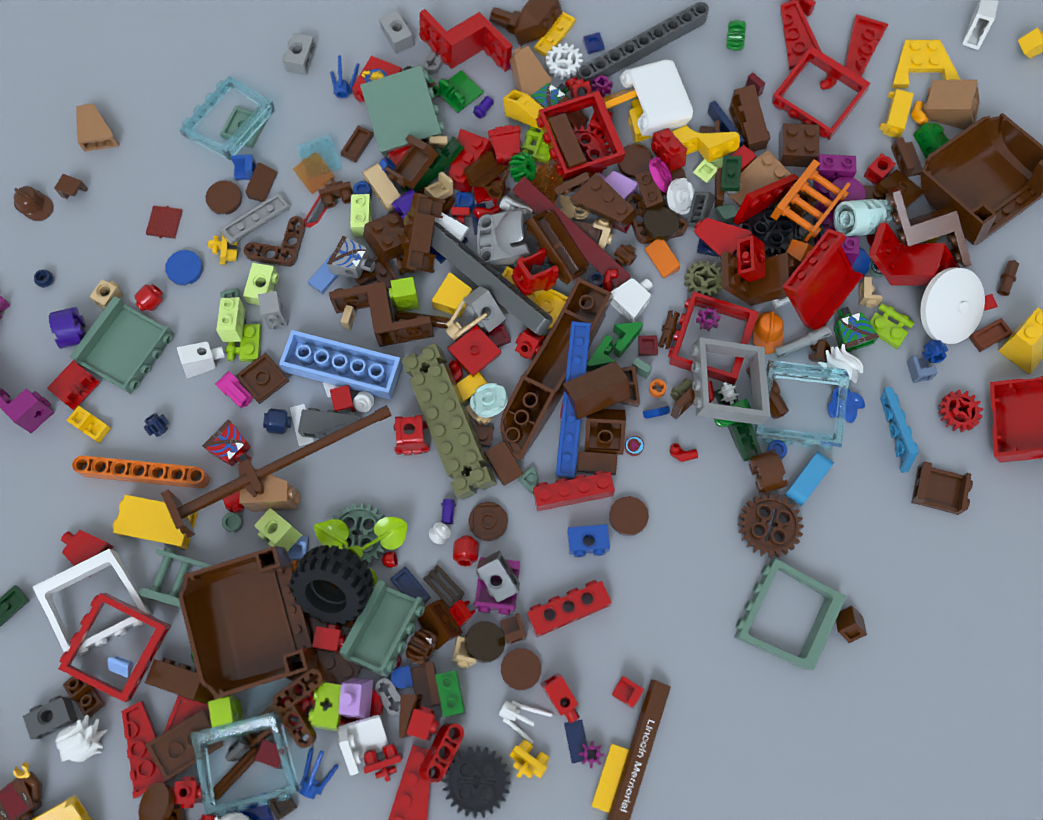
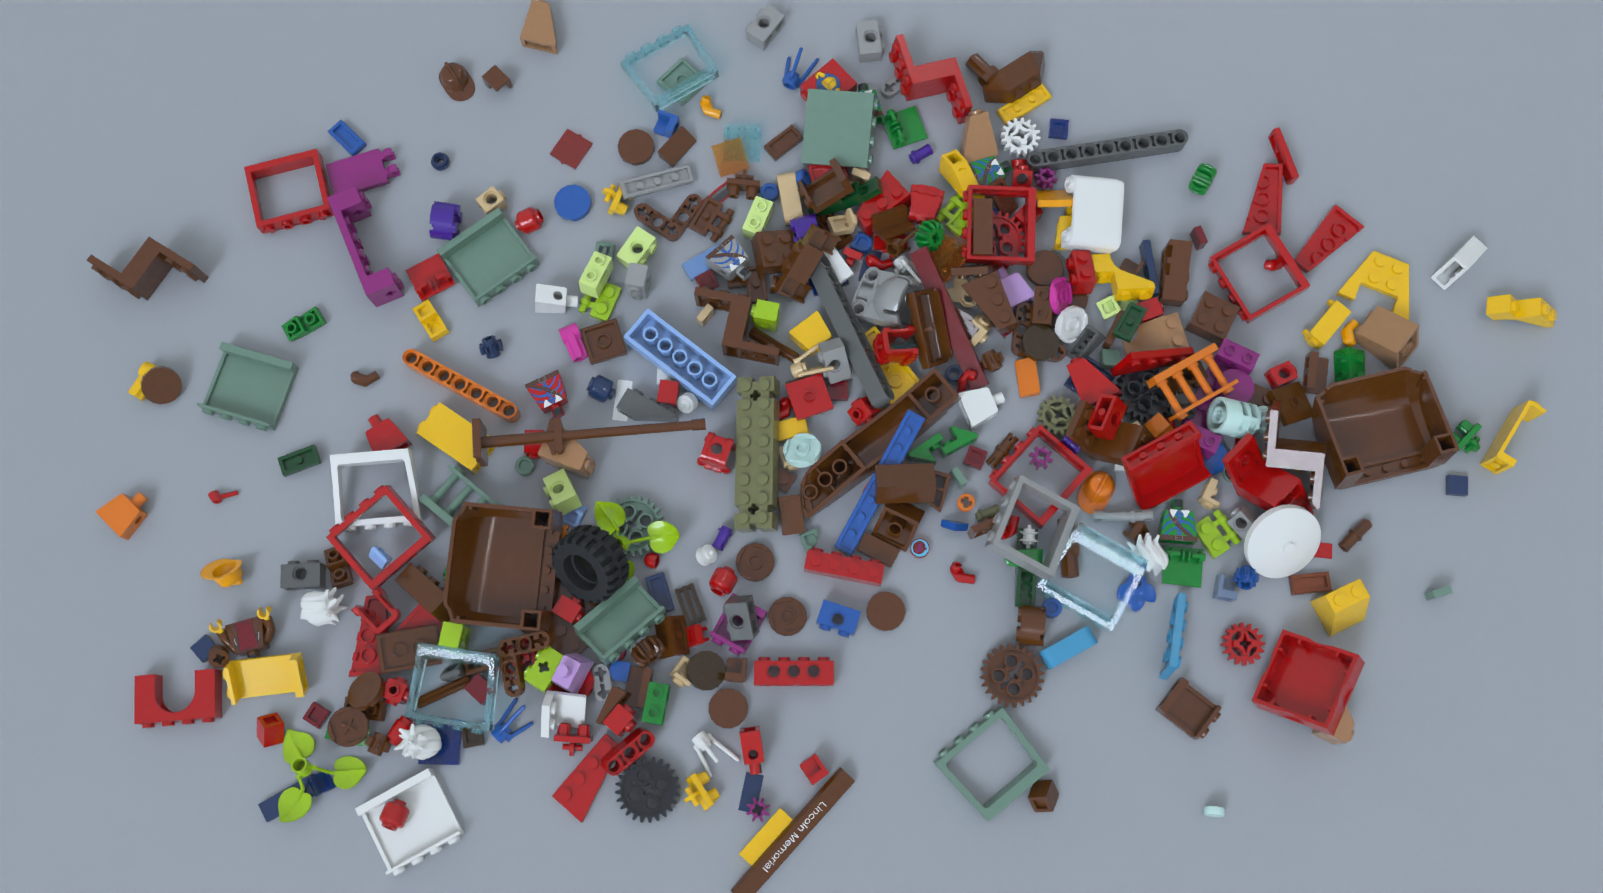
camera: 20 degrees right, 5 degrees up
none -> reddish brown arm [350,371,380,387]
none -> red piece [351,586,401,634]
none -> reddish brown plate [689,196,734,243]
none -> dark red tile [694,269,720,289]
none -> light orange arm [700,95,722,119]
none -> reddish brown tile [768,597,807,636]
none -> dark purple bush [1061,436,1081,454]
none -> green hinge [1162,545,1206,588]
none -> light aqua tile [1204,806,1225,817]
none -> light grey brick [1227,505,1258,540]

